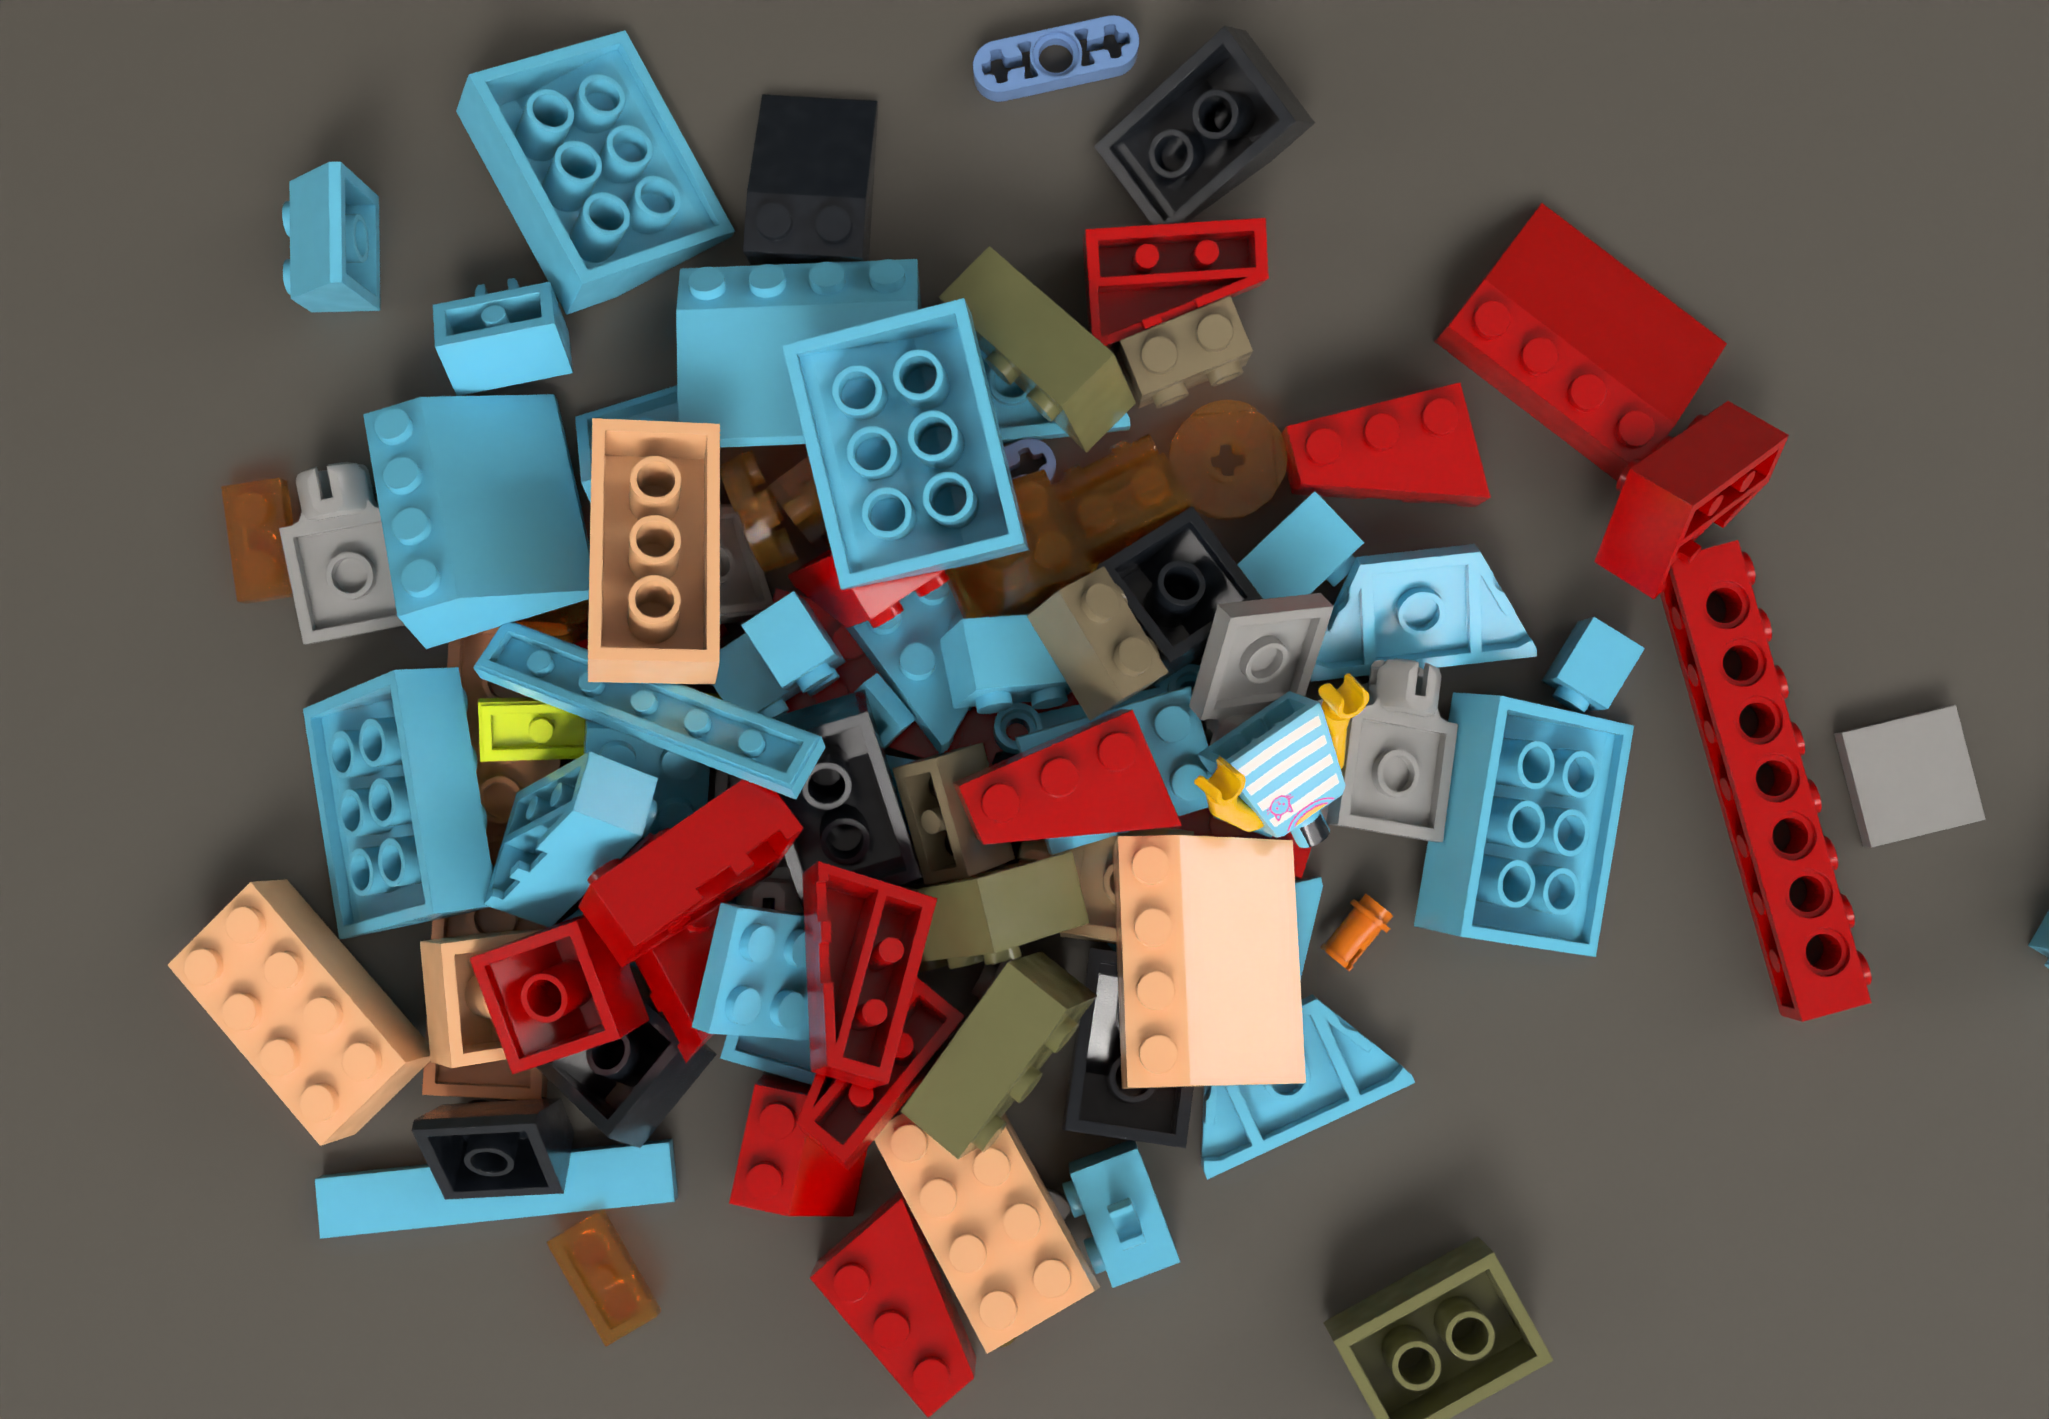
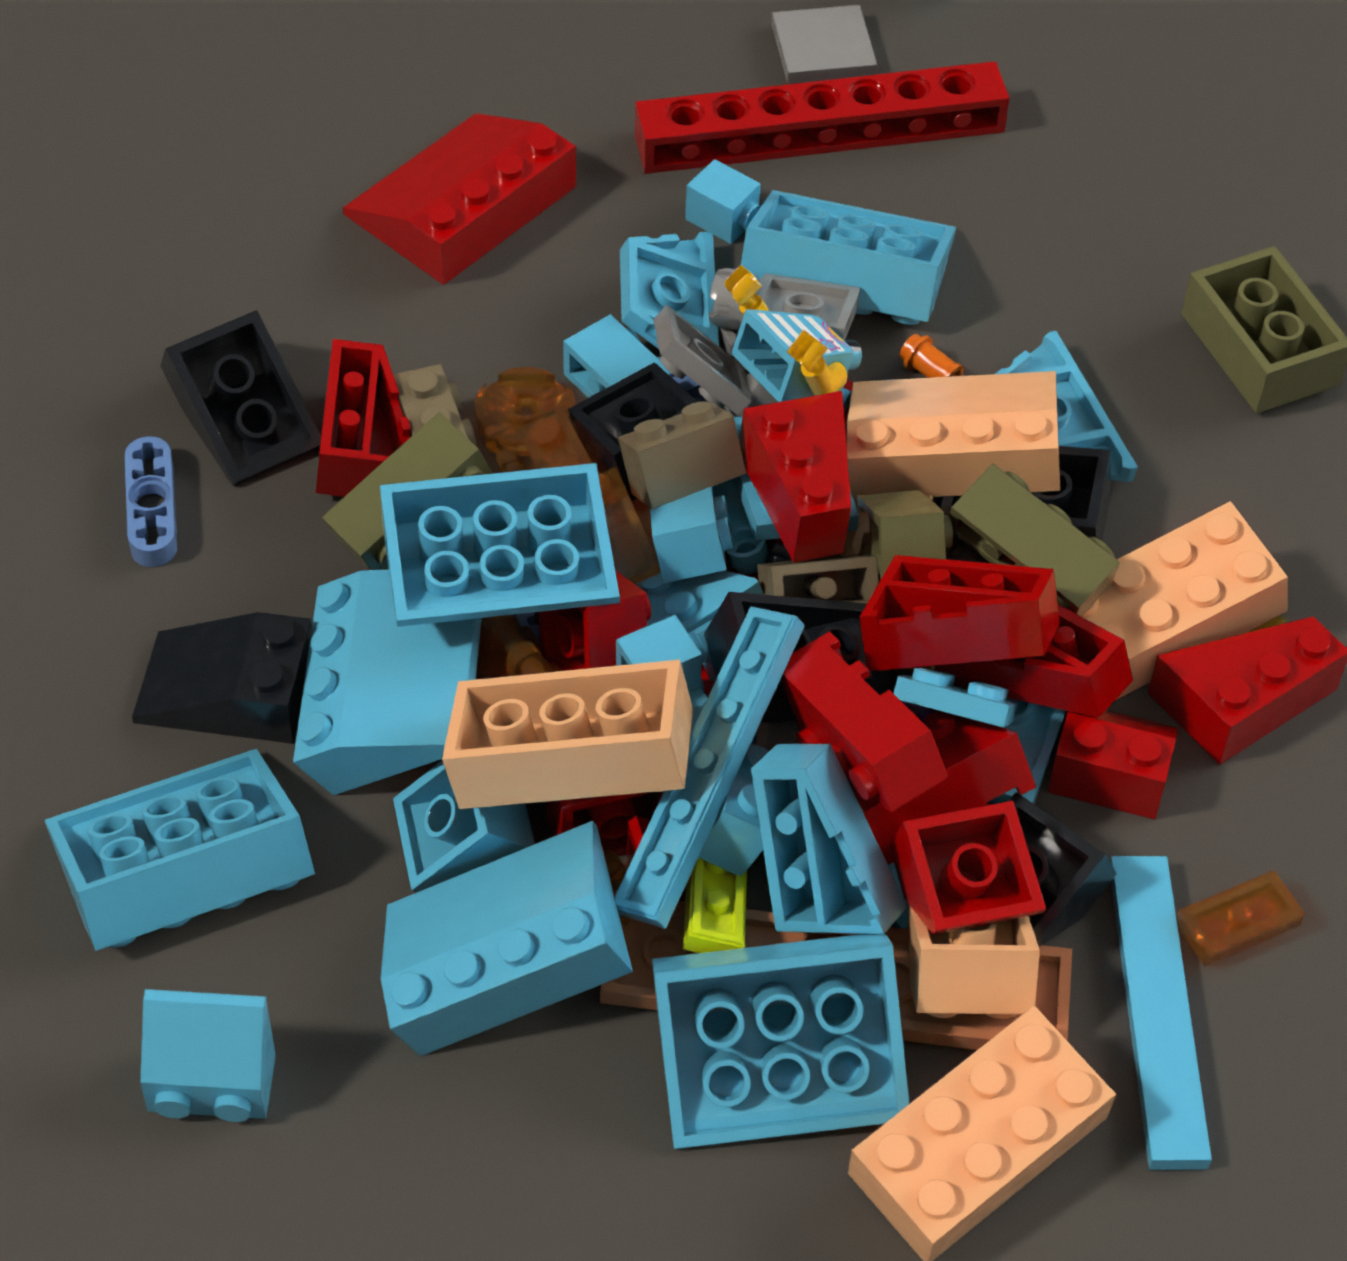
camera: 90 degrees left, 35 degrees down
clear orange plate [221,478,293,604] -> none
light grey plate [279,462,405,645] -> none
black slope [411,1097,574,1200] -> none
medium azure brick [433,278,573,396] -> none
medium azure brick [1062,1140,1180,1288] -> none
red wedge [1278,382,1491,507] -> none
red wedge [1594,401,1789,599] -> none

